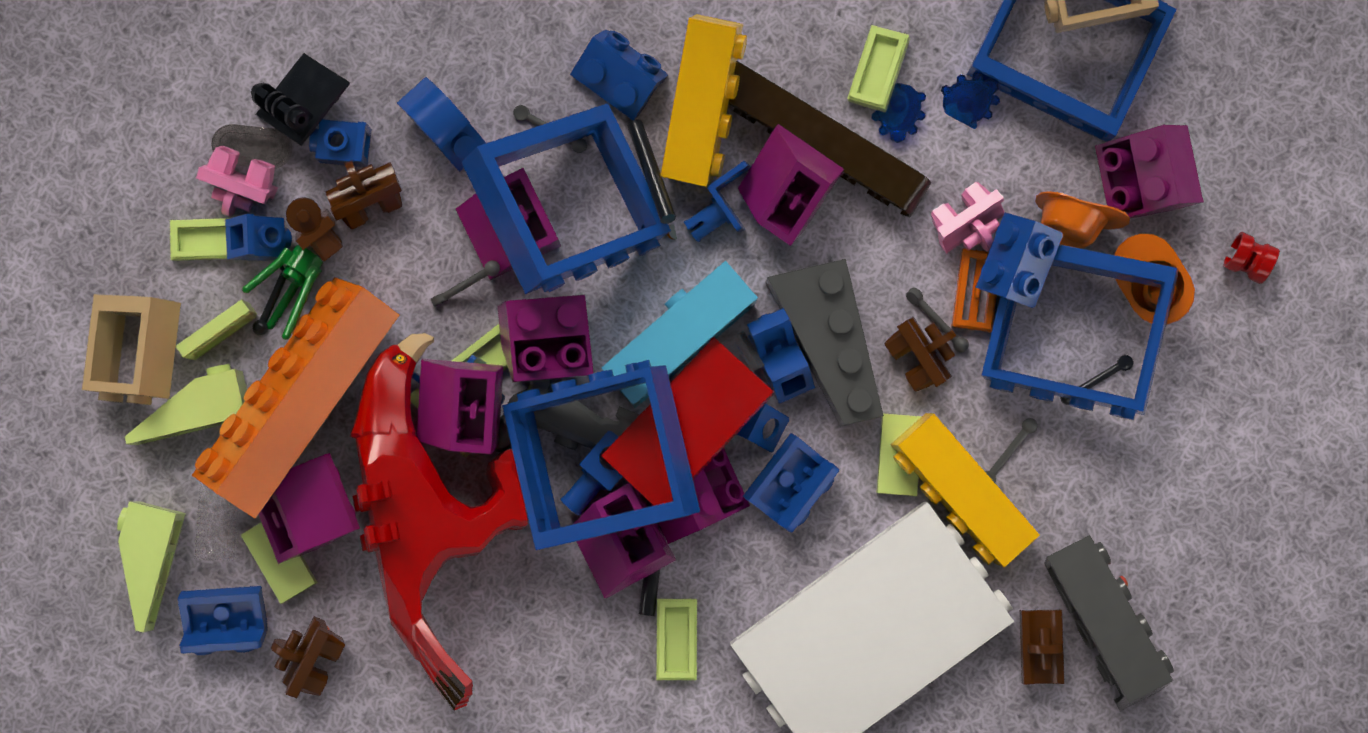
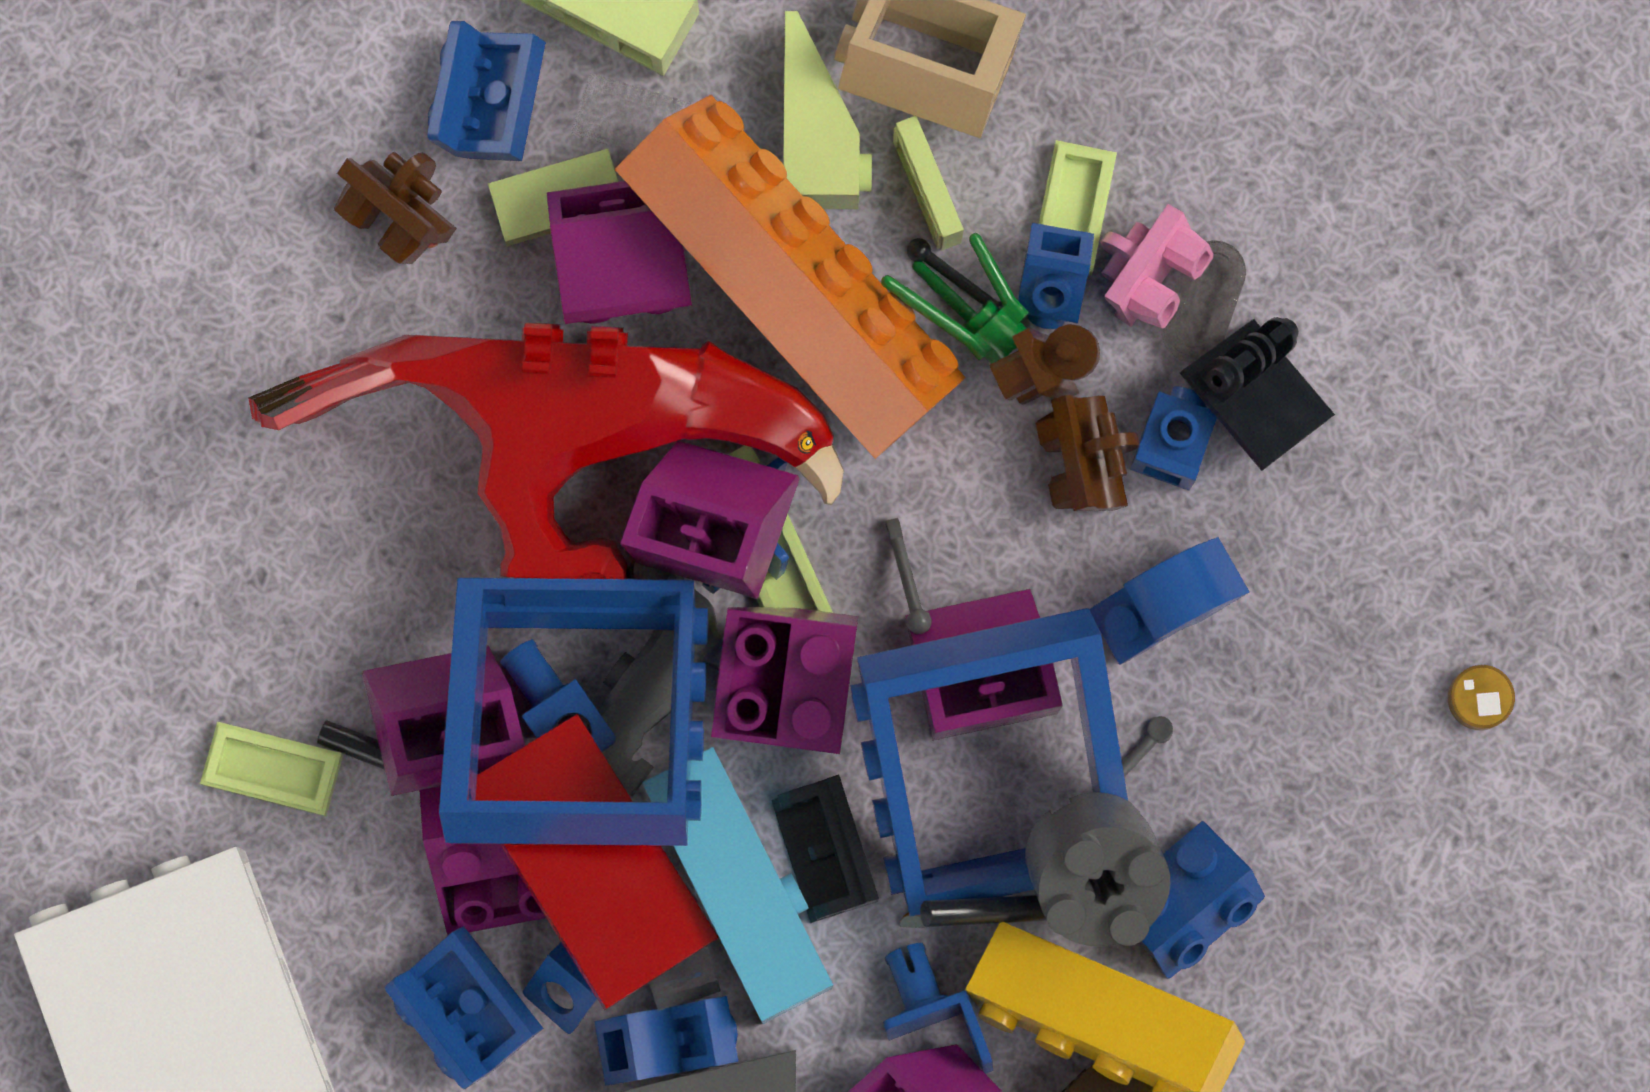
camera: 105 degrees right, 5 degrees down
none -> black hinge [771,774,879,924]
none -> dark grey brick [1025,792,1170,947]

